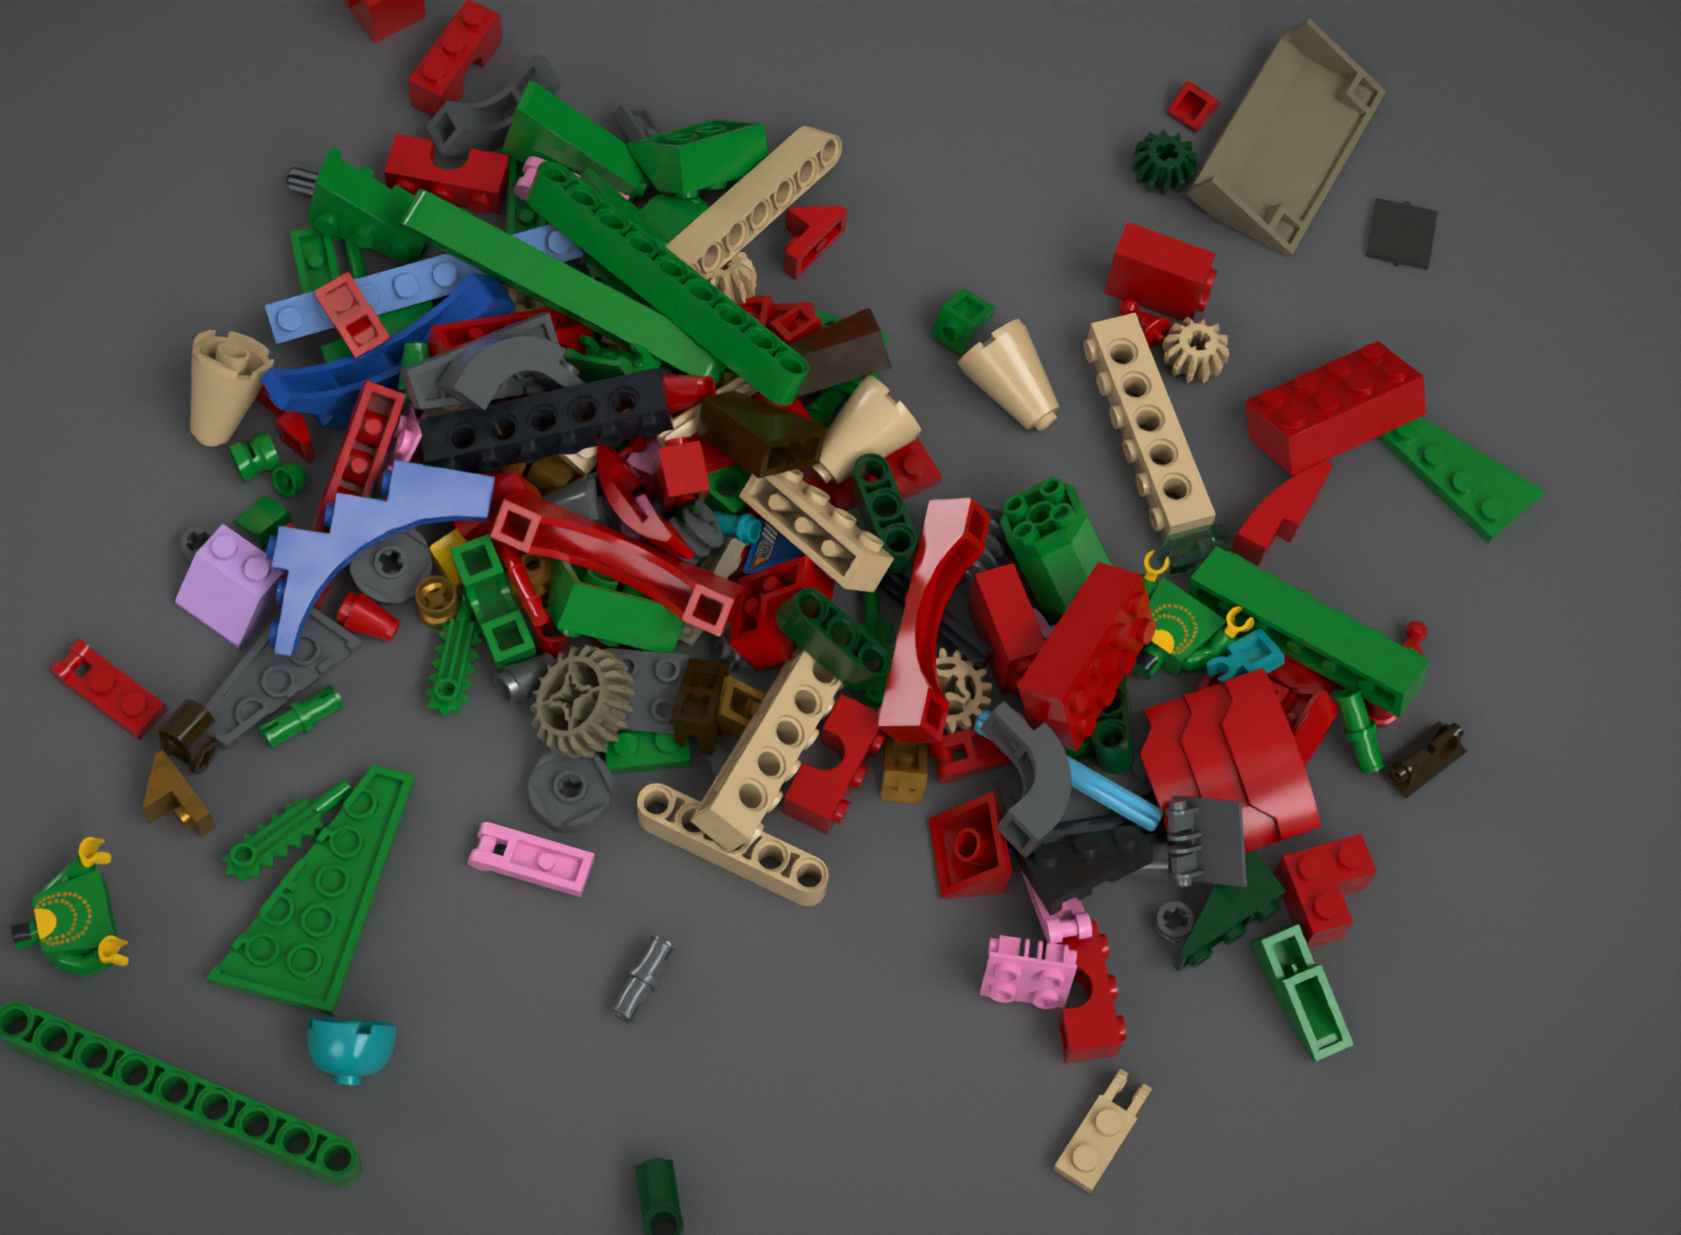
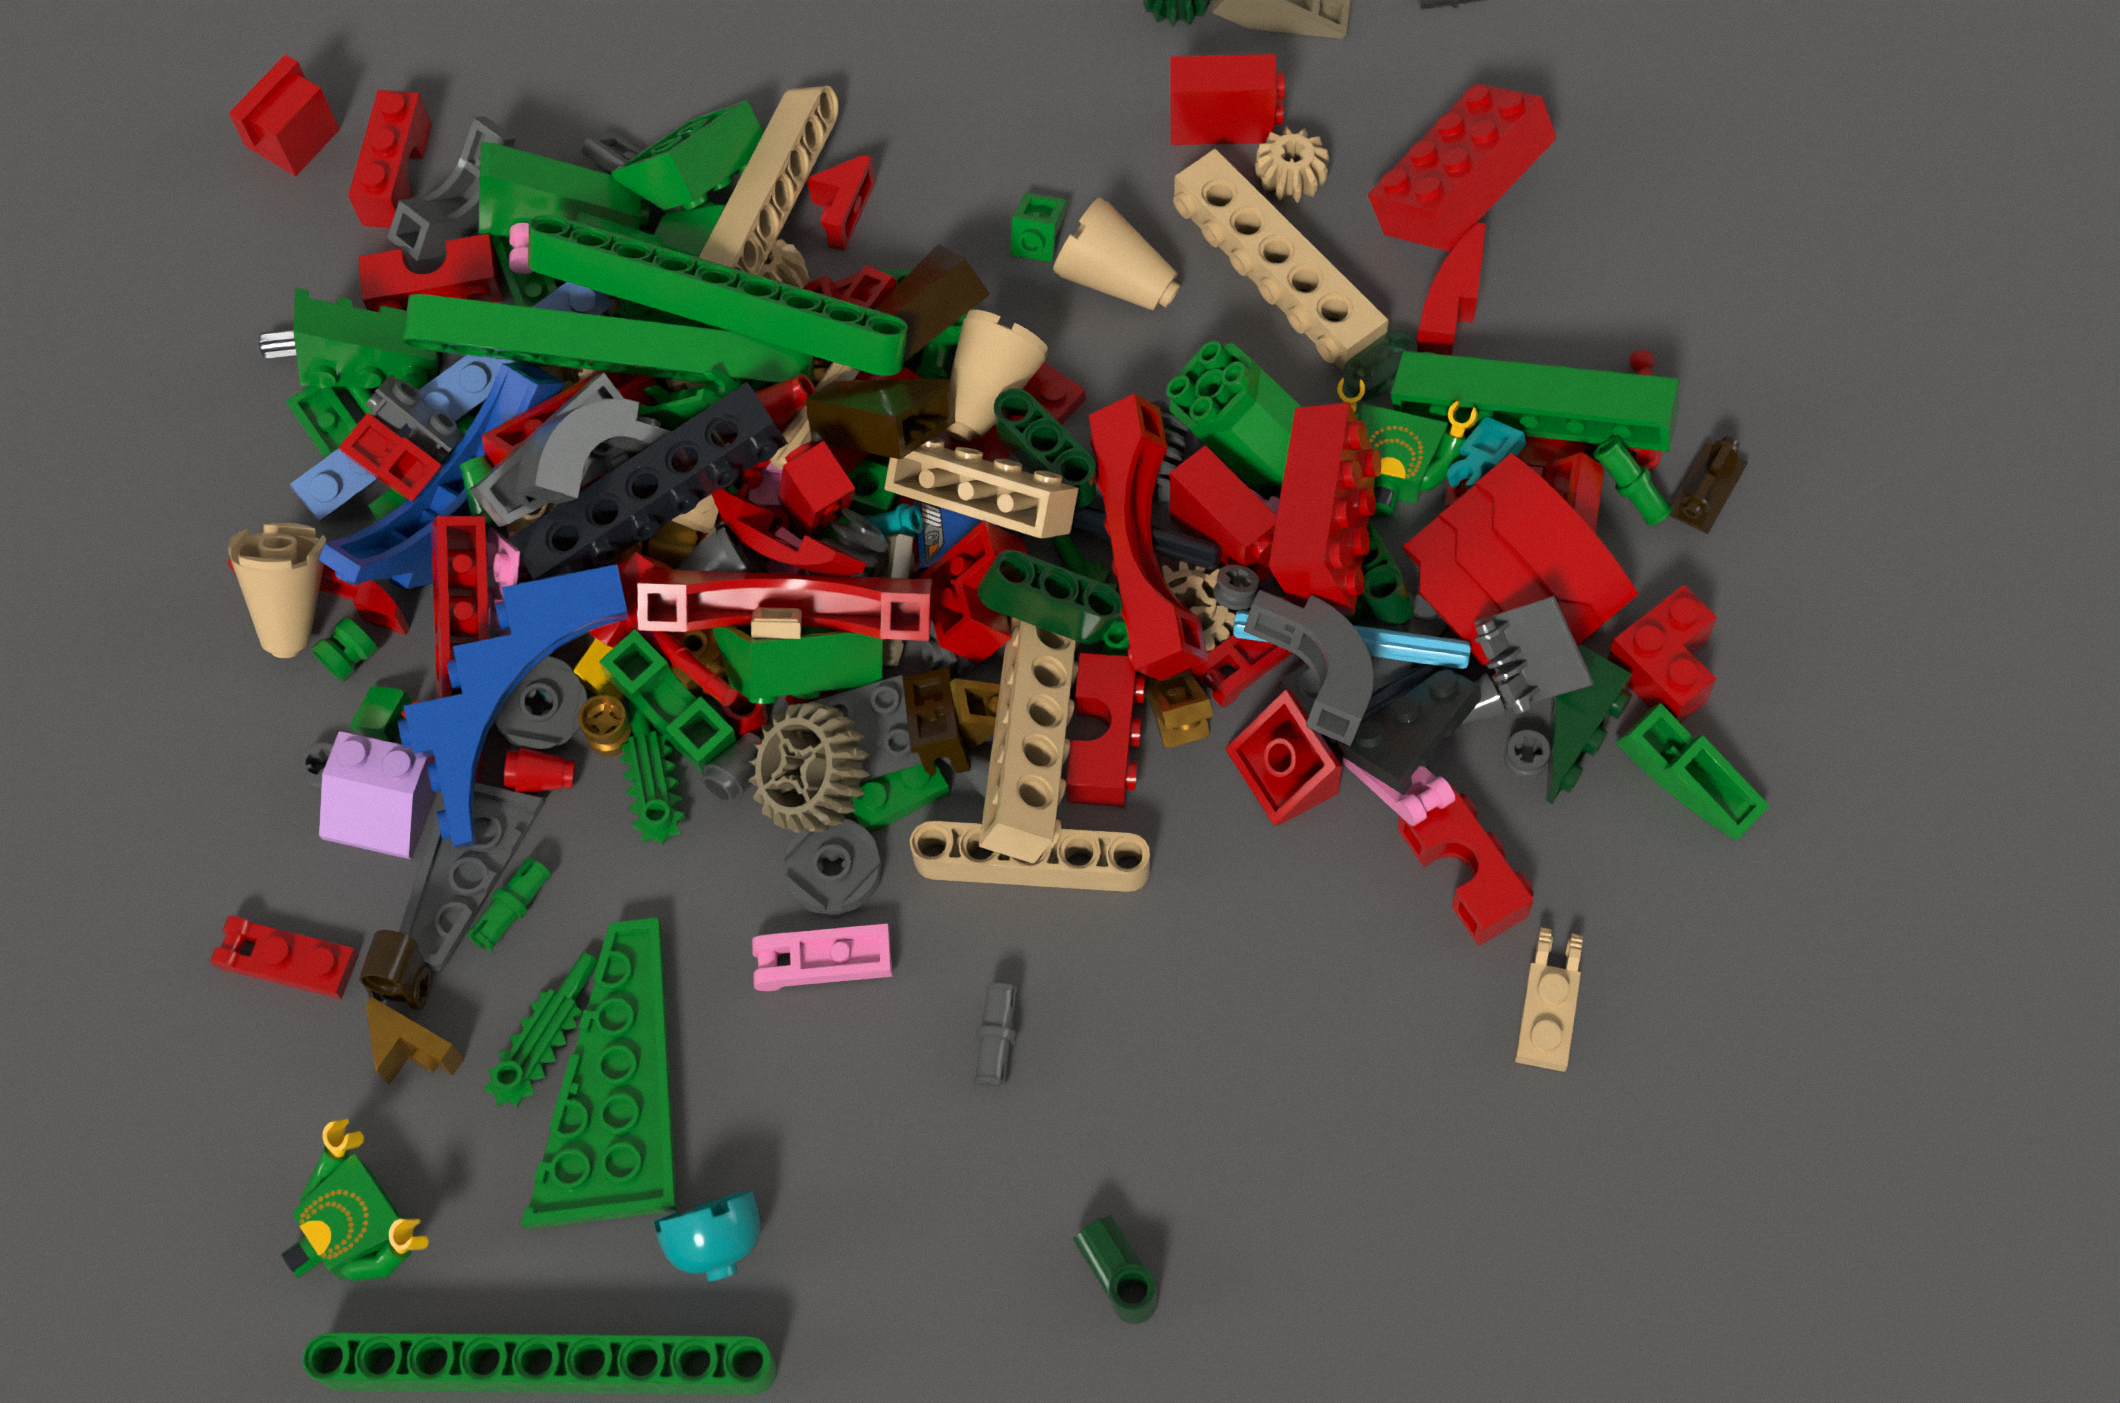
camera: 10 degrees left, 0 degrees up
green hinge [272,462,308,497] -> none
bright pink hinge [979,935,1077,1009] -> none
red piece [1119,298,1171,348] -> none
green wing [1376,417,1546,544] -> none
none -> dark grey hinge [365,375,465,463]
none -> tan tile [751,608,802,639]
none -> dark grey bush [1213,564,1260,610]

